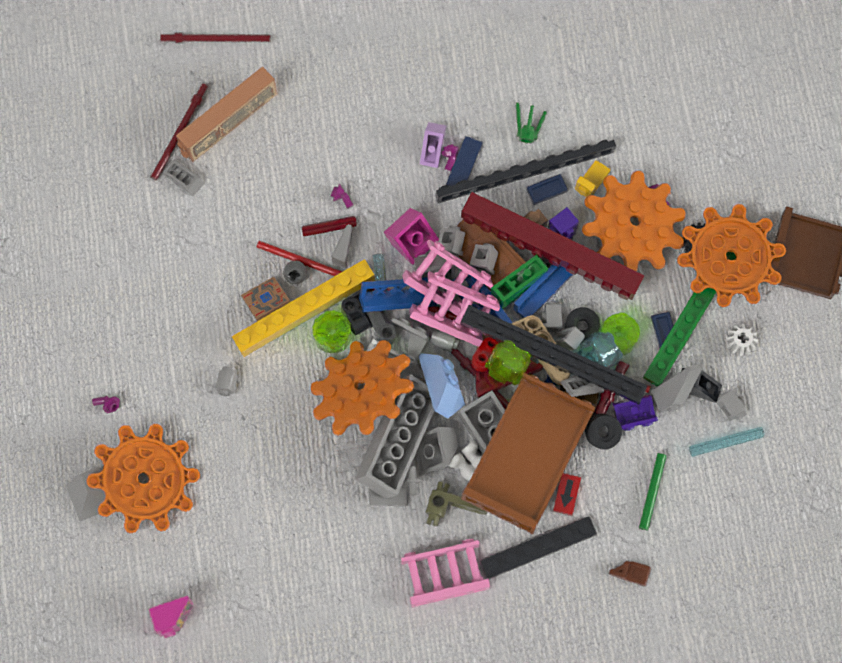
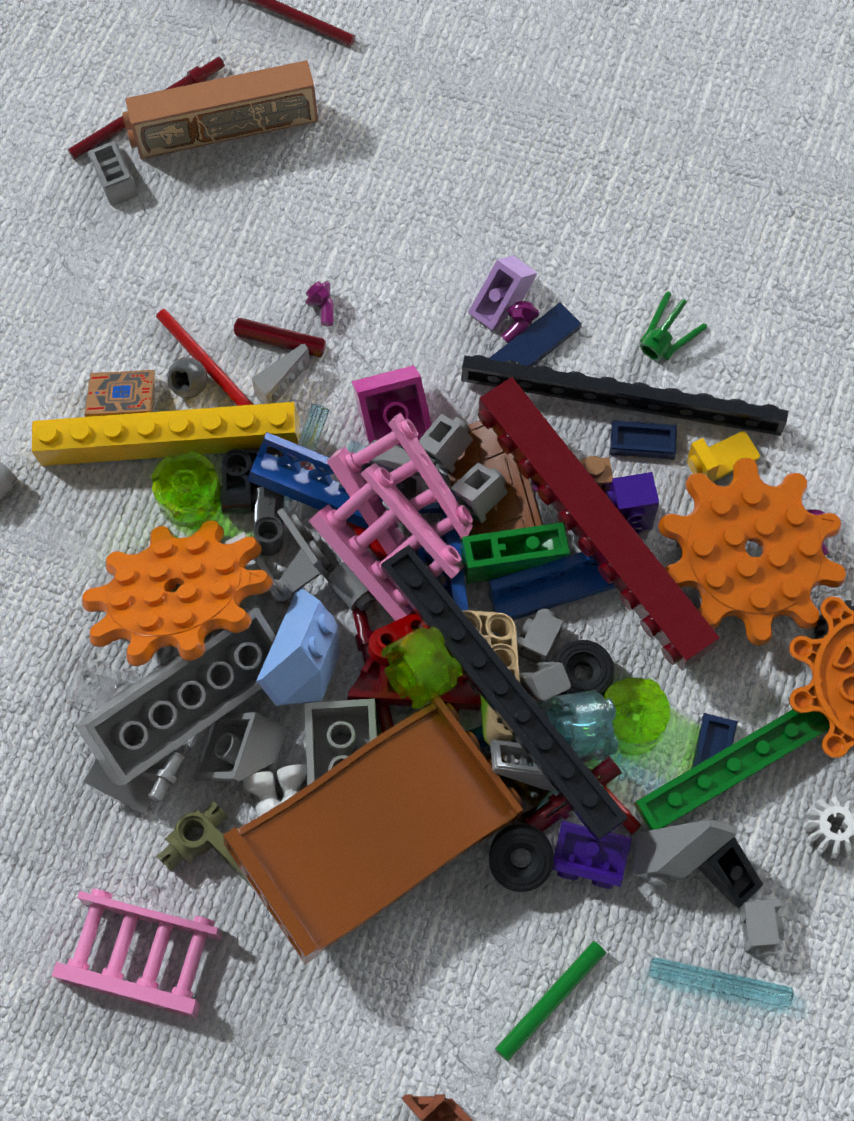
camera: 30 degrees right, 5 degrees down
black plate [480,516,597,580] -> none
red tile [553,473,581,516] -> none

